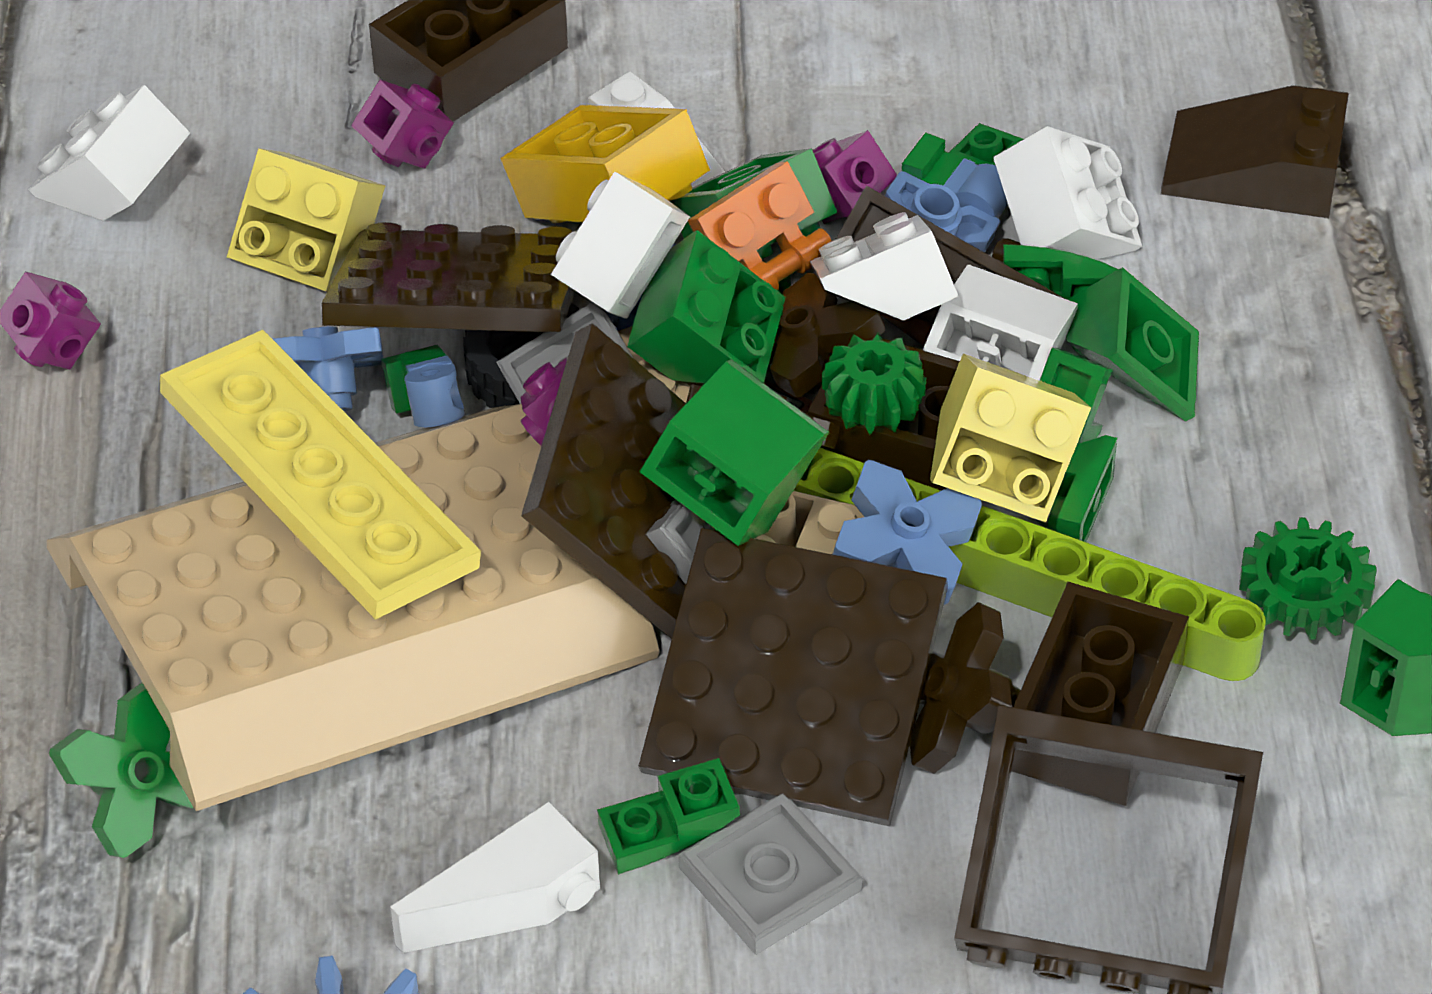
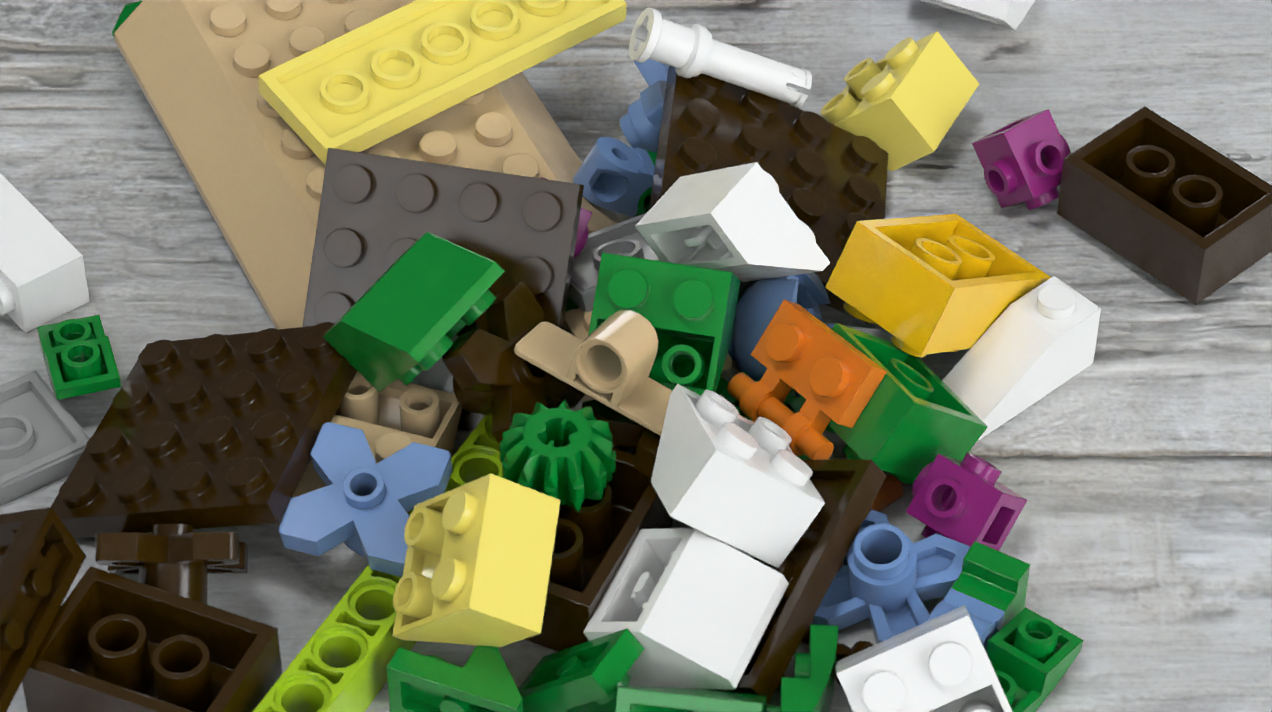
camera: 90 degrees right, 5 degrees down
none -> tan piece [514,310,672,436]
none -> white pin [629,8,812,107]

